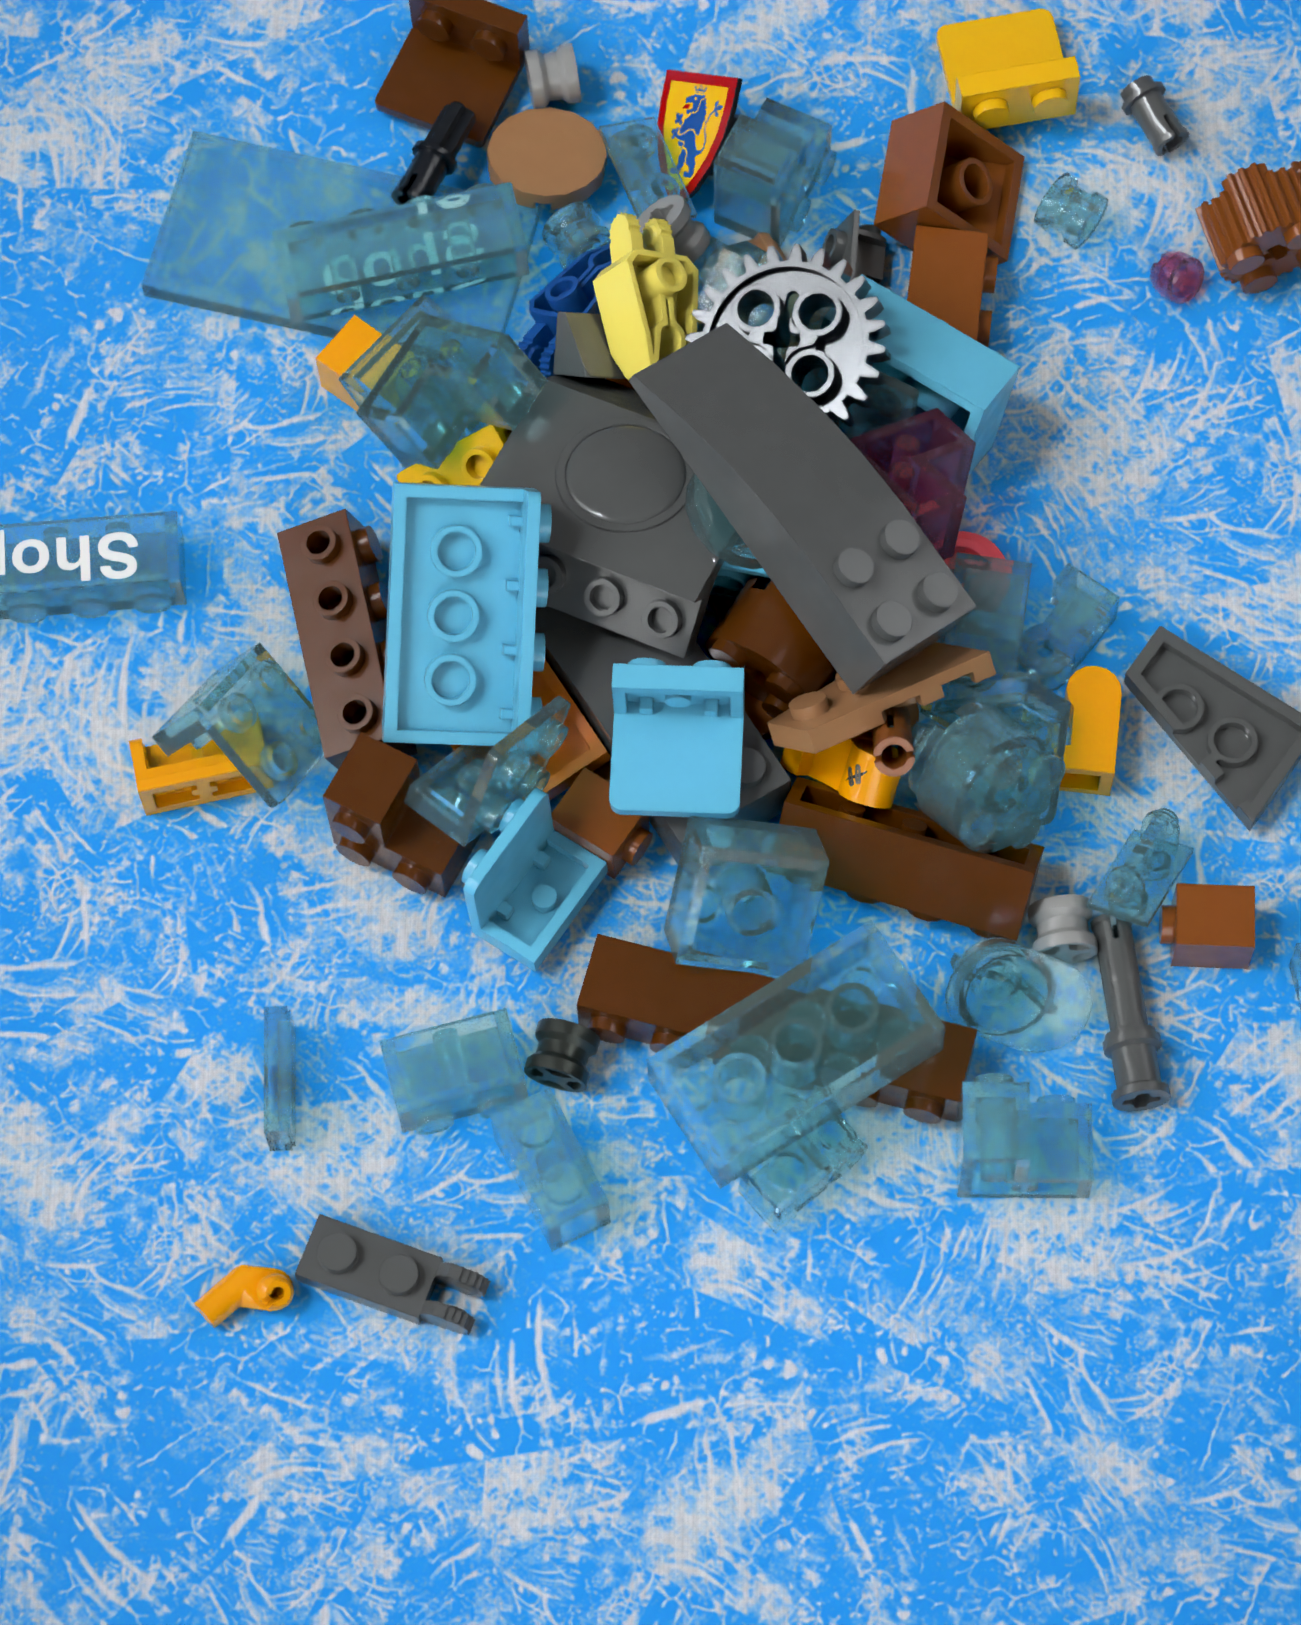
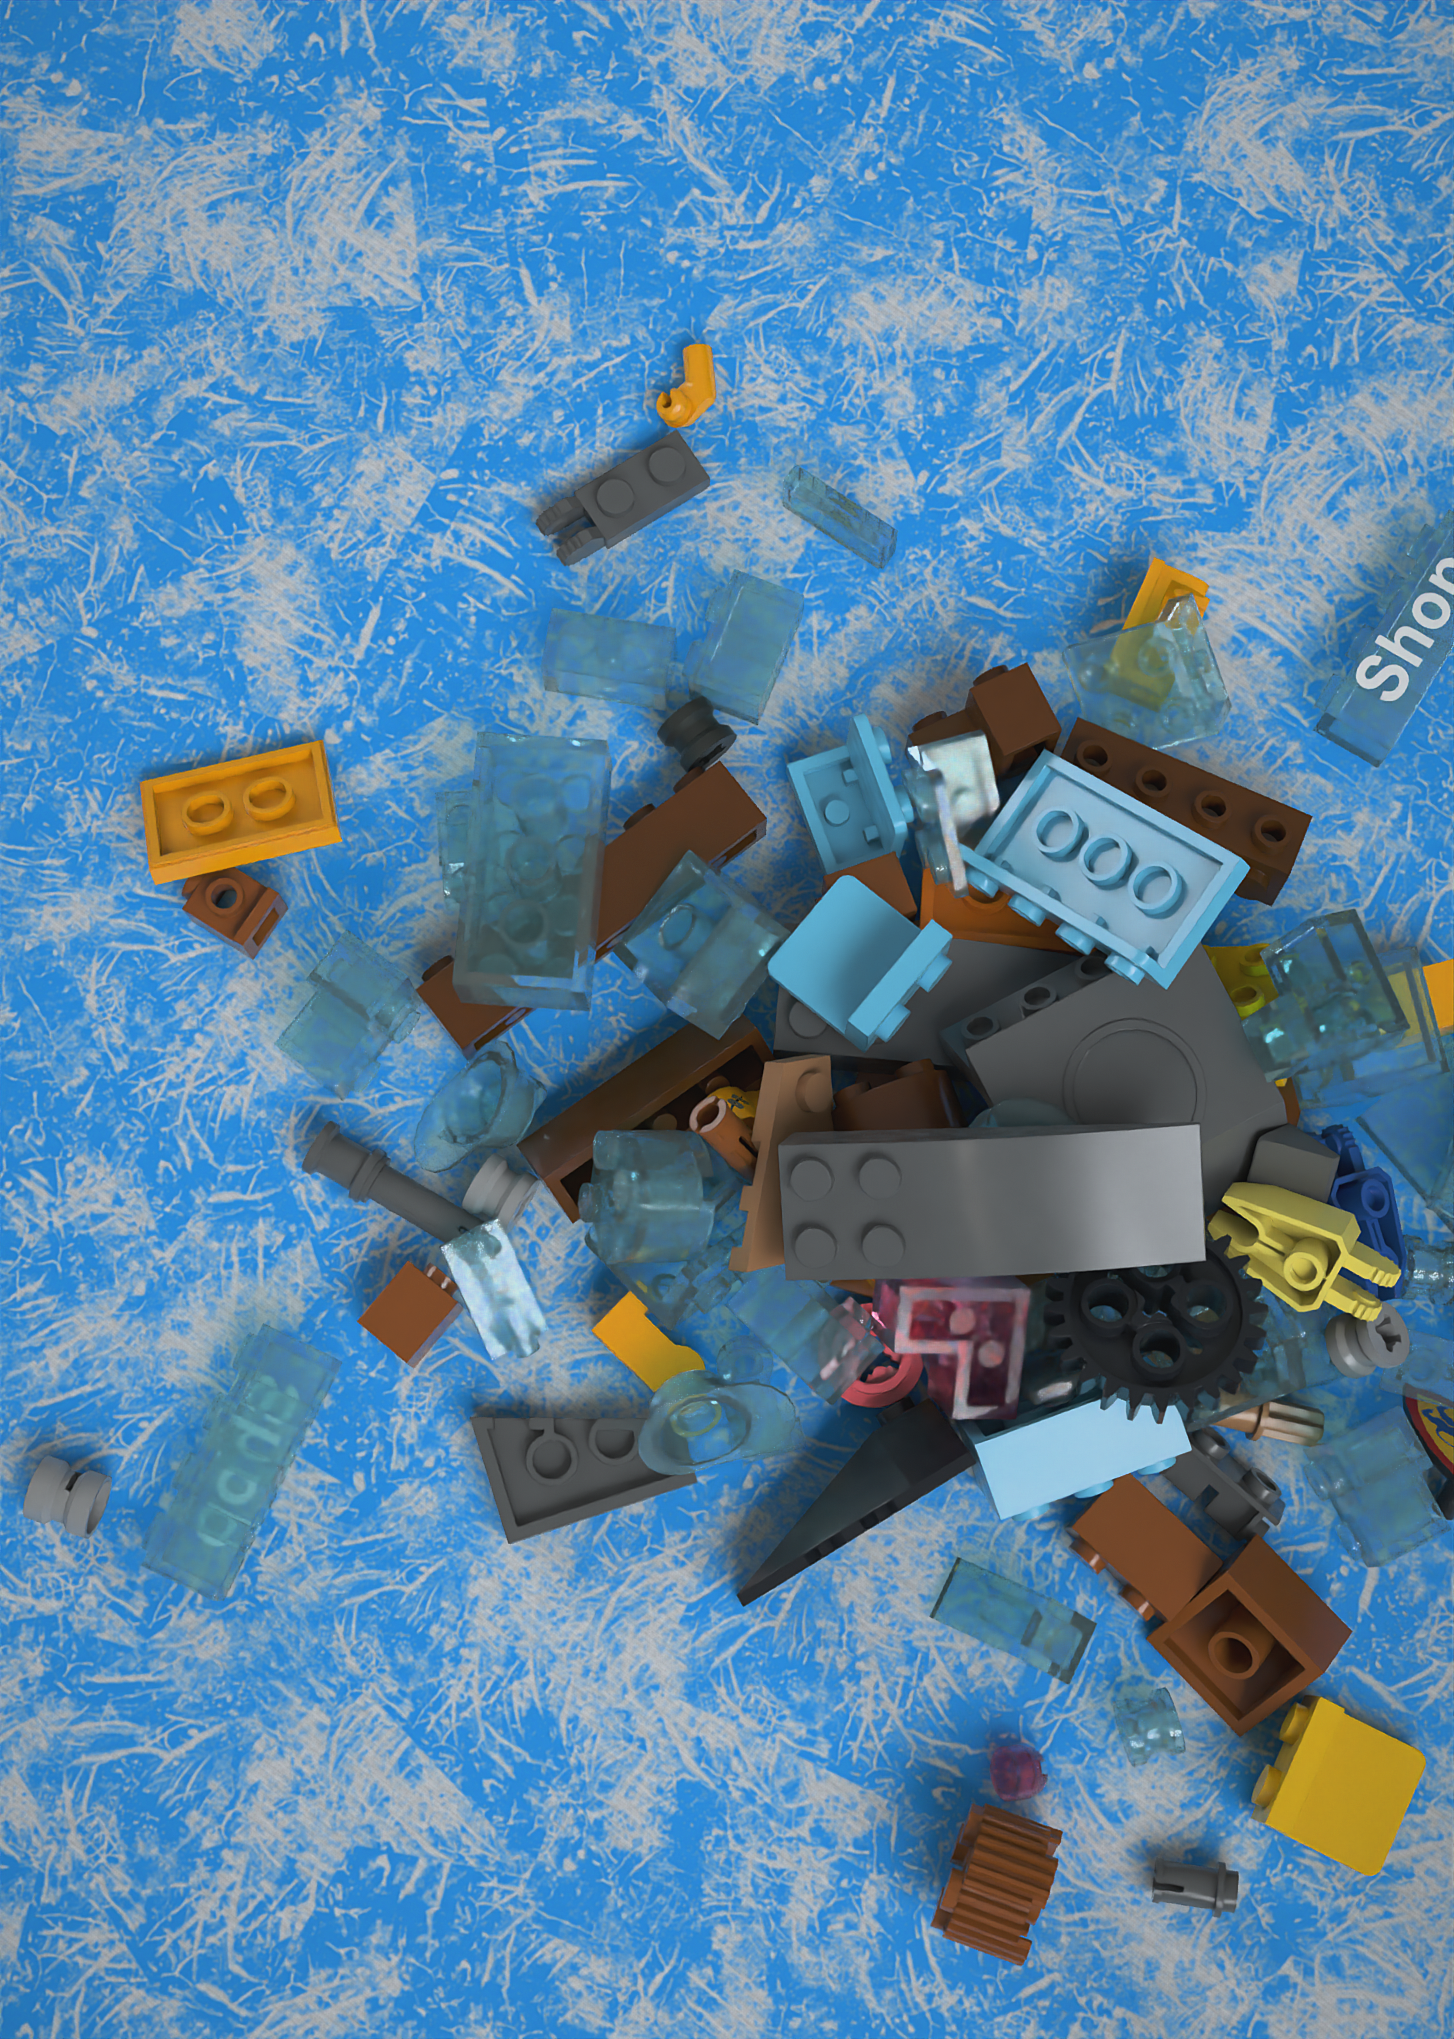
camera: 125 degrees right, 10 degrees up
none -> light orange tile [140,740,342,885]
none -> dark orange brick [182,867,288,960]
none -> clear light blue piece [637,1369,796,1475]
none -> black wedge [736,1396,976,1607]
none -> clear light blue slope [929,1557,1097,1685]

